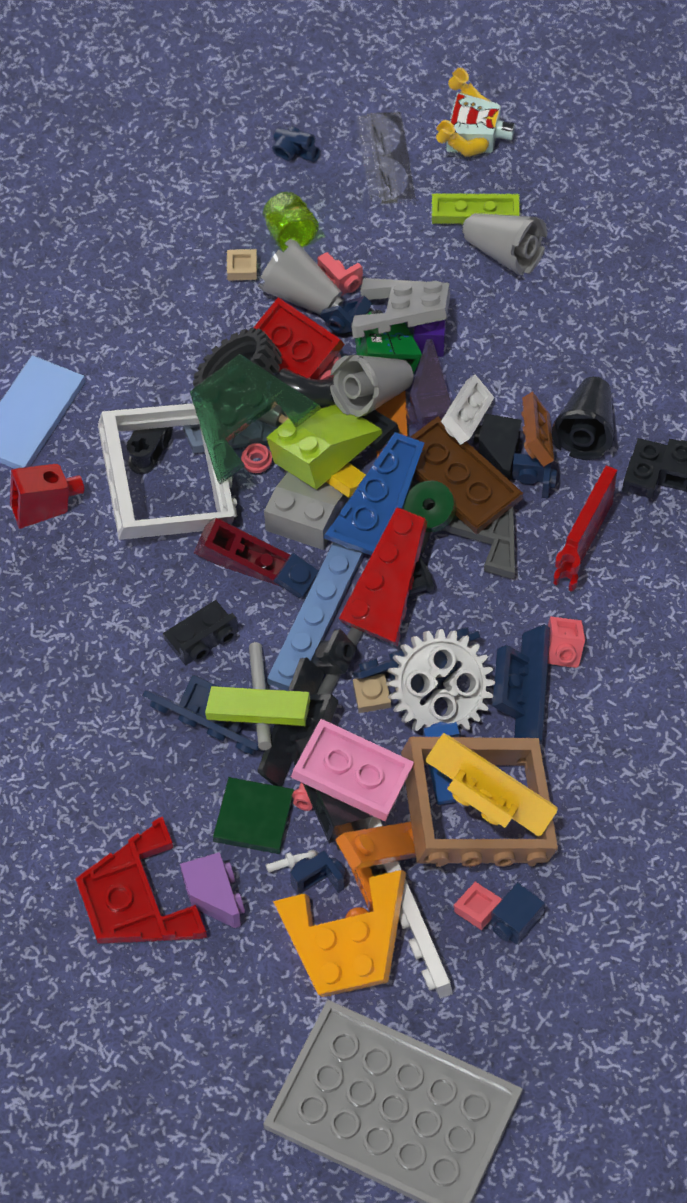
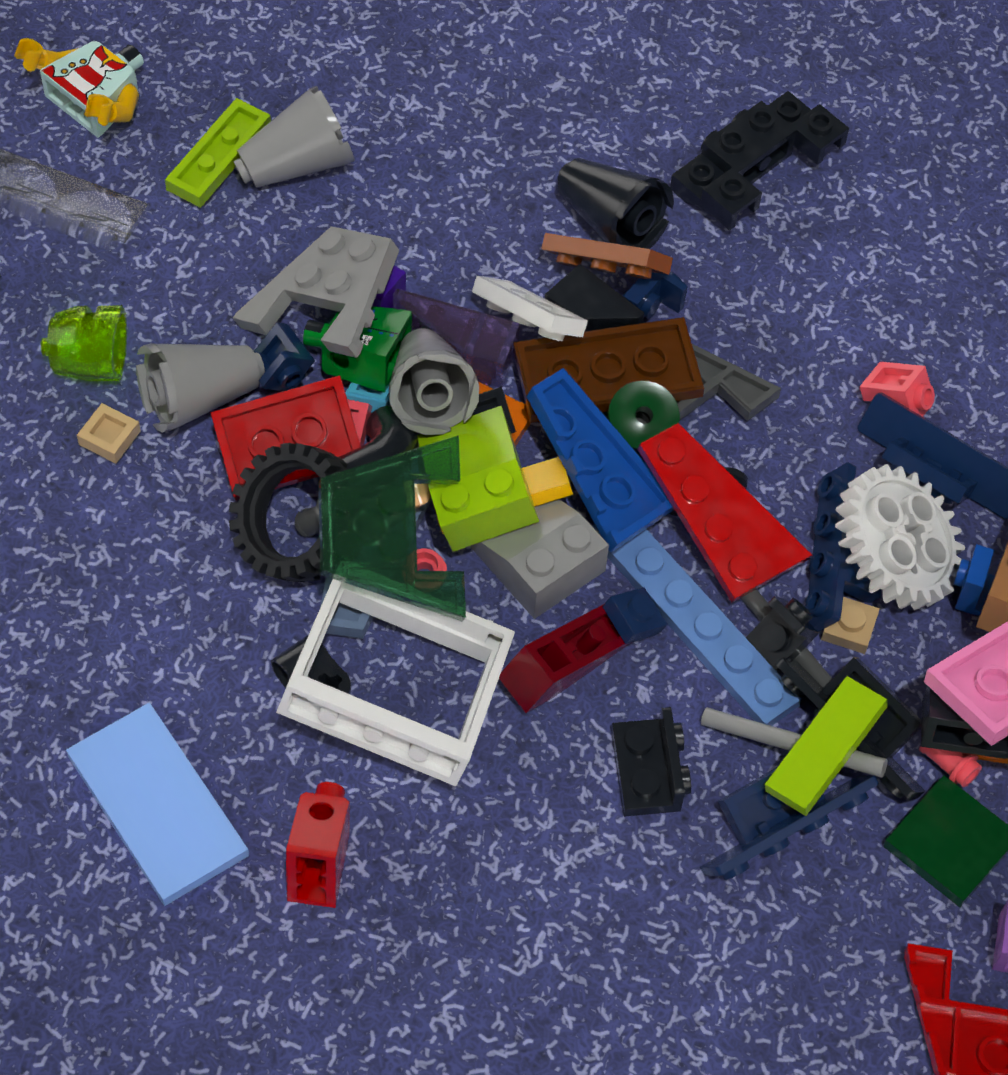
camera: 65 degrees left, 0 degrees up
coral bracket [318,252,363,296] -> none
red tile [553,465,618,591] -> none

